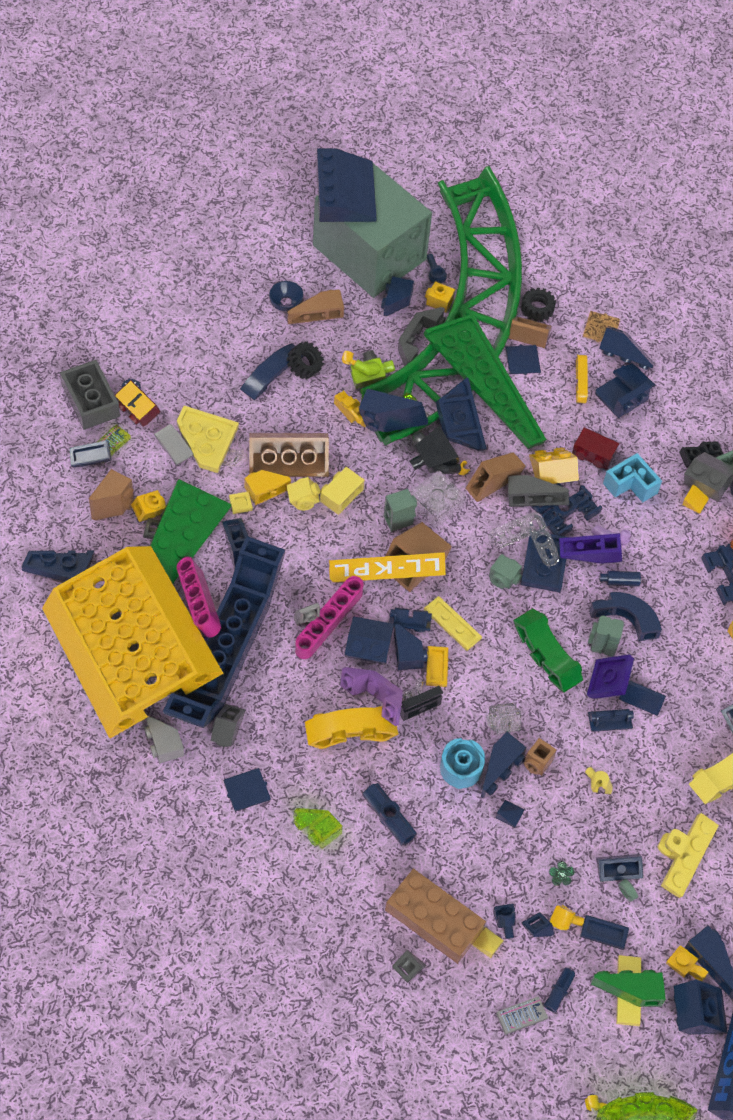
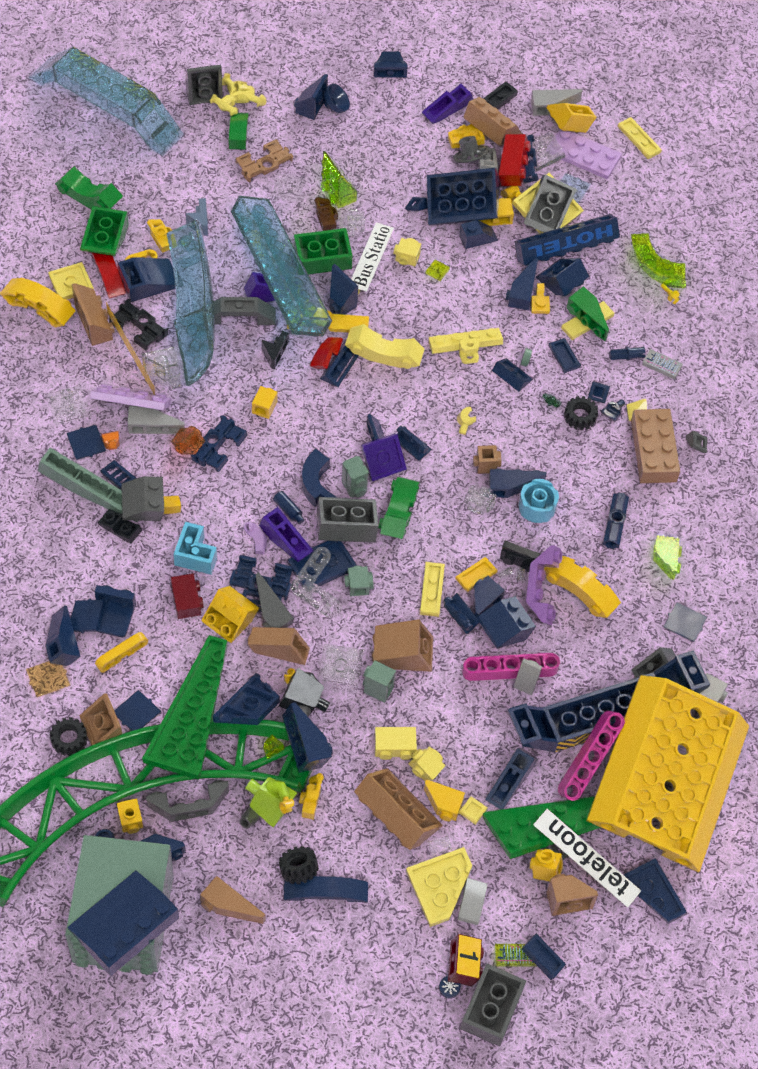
camera: 130 degrees left, 0 degrees up
dark blue piece [269,281,303,312] -> none
yellow sticker [329,552,446,582] -> none
dark blue slope [496,800,525,828] -> none
yellow piece [550,904,584,930] -> none
none -> dark grey brick [316,497,379,543]
none -> white sticker [533,809,641,907]
none -> black tyre [564,396,598,430]

